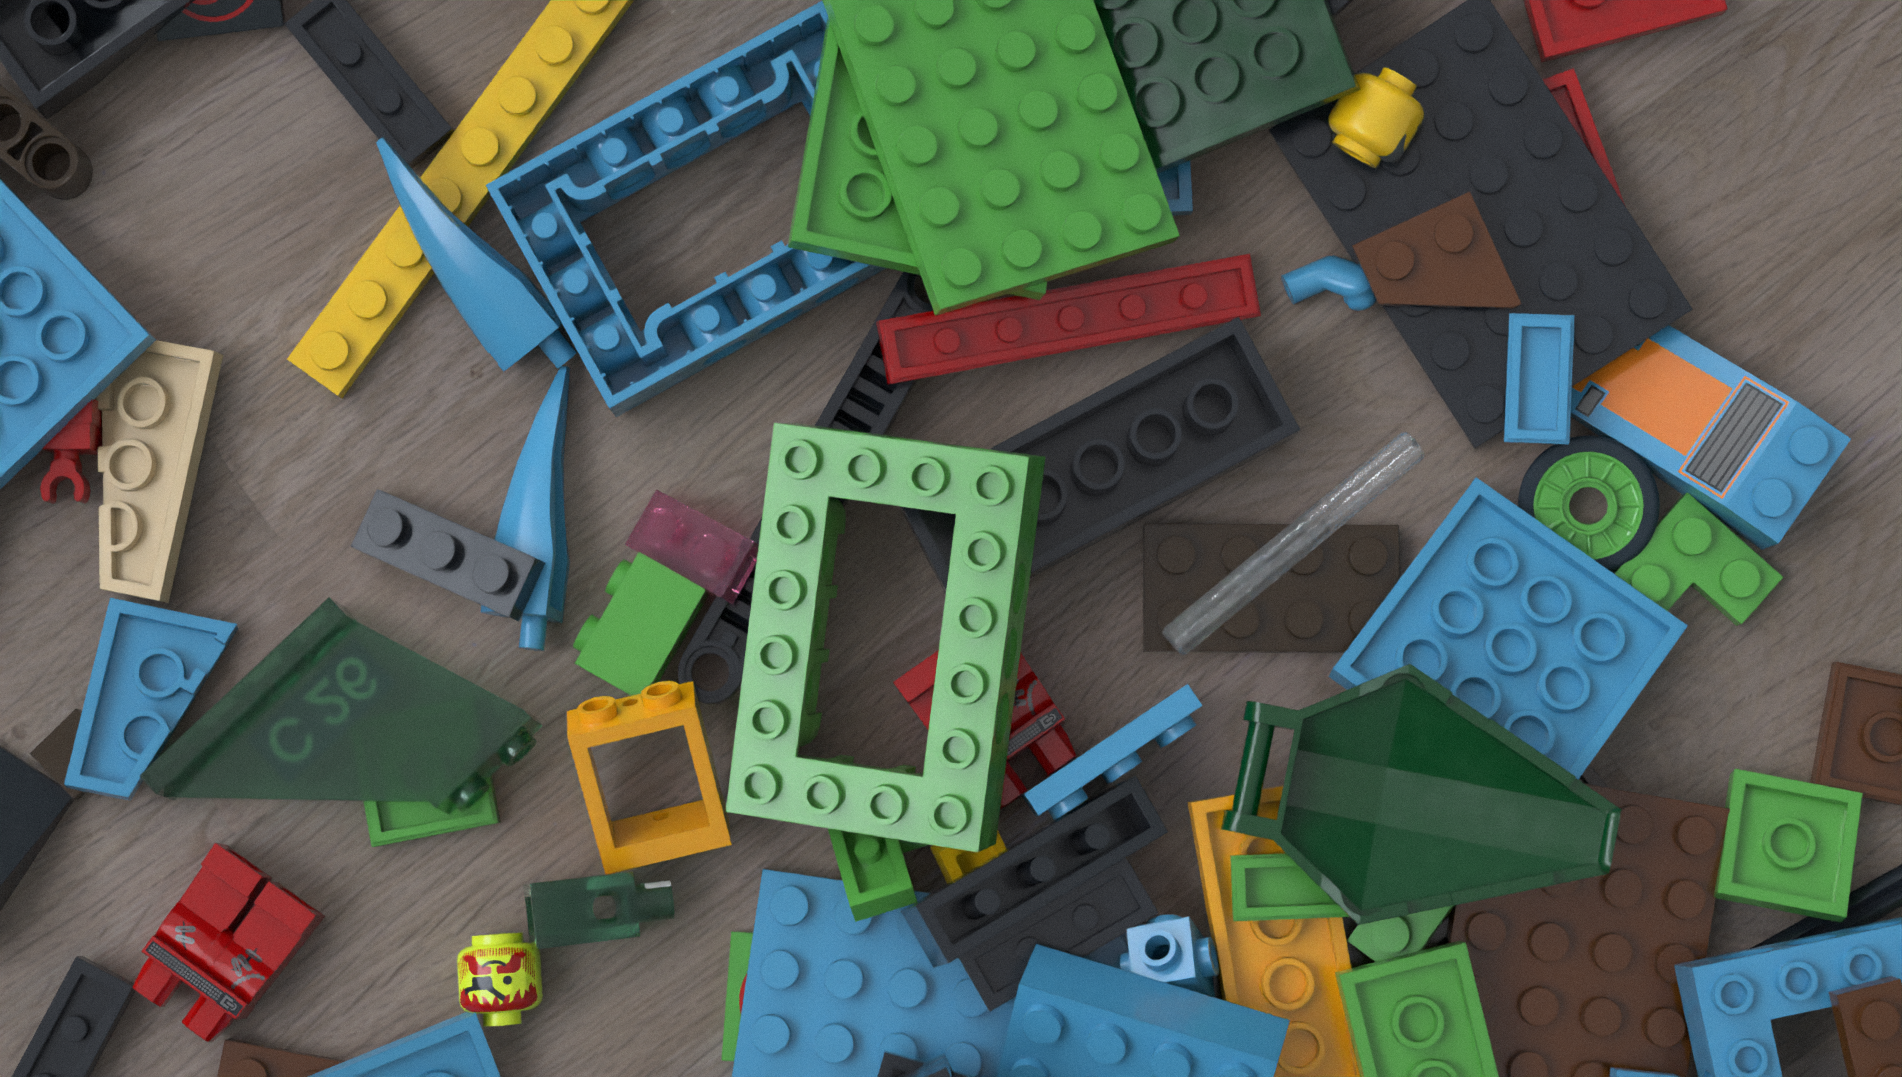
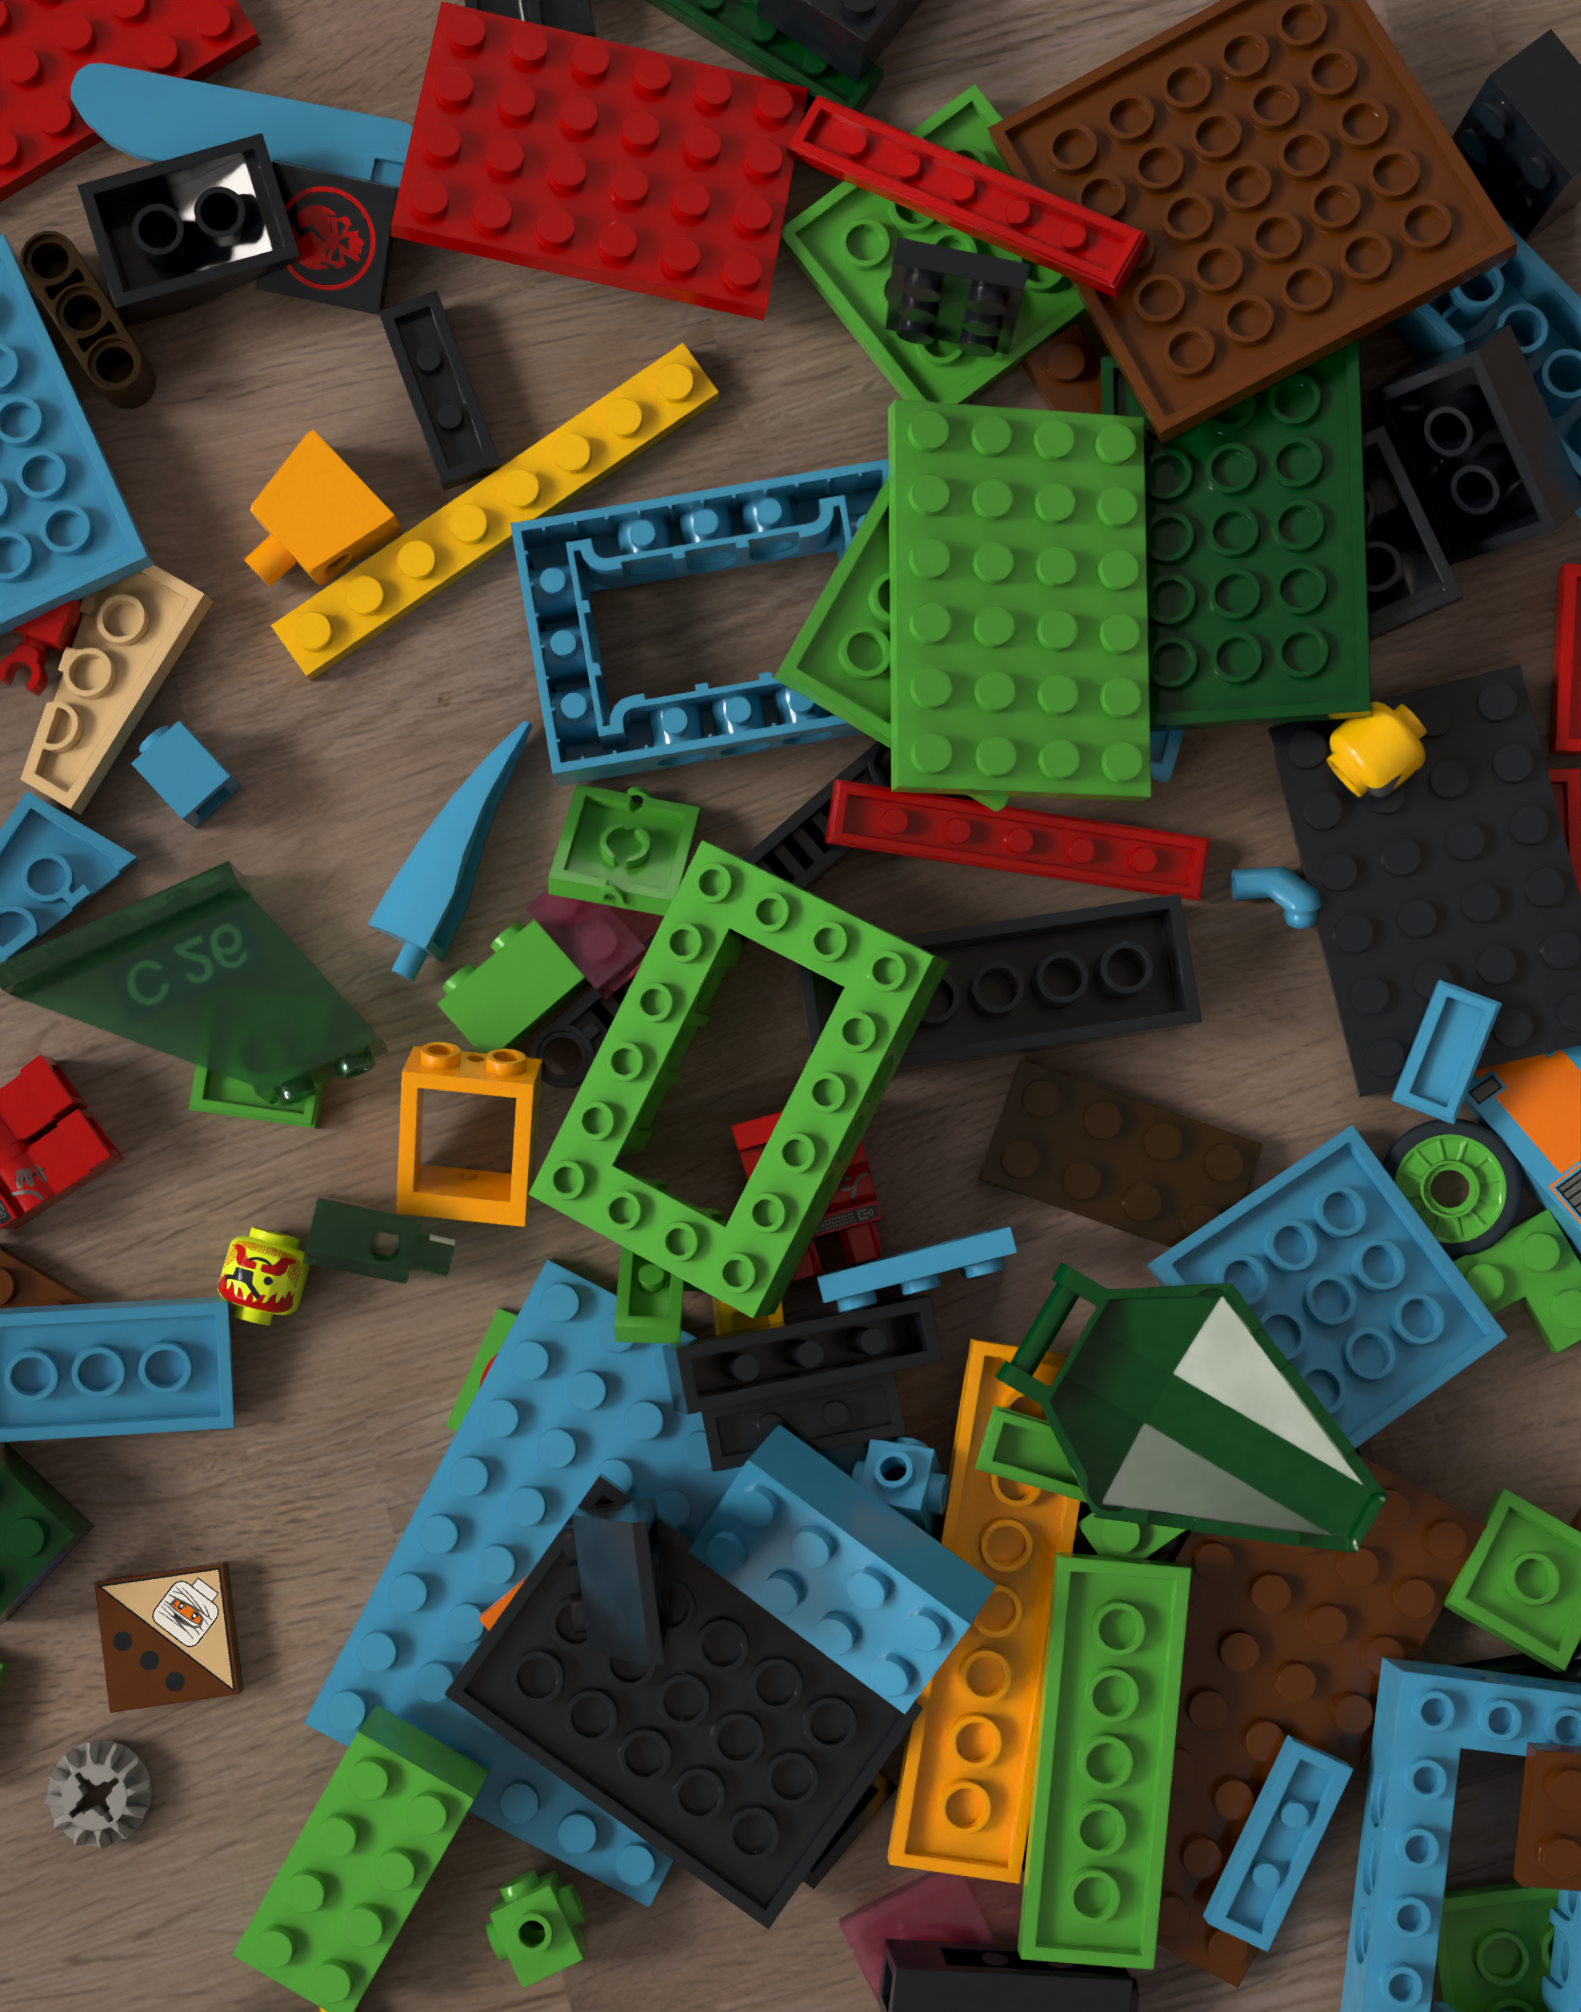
camera: 20 degrees right, 0 degrees up
plate [351,489,545,622] -> none
dark azure piece [376,137,577,372] -> none
clear axle [1163,432,1425,655] -> none
reddish brown wing [1352,192,1522,309] -> none
none -> dark azure brick [131,721,243,829]
none -> light orange torso [243,429,403,588]
none -> bright green plate [548,784,700,916]

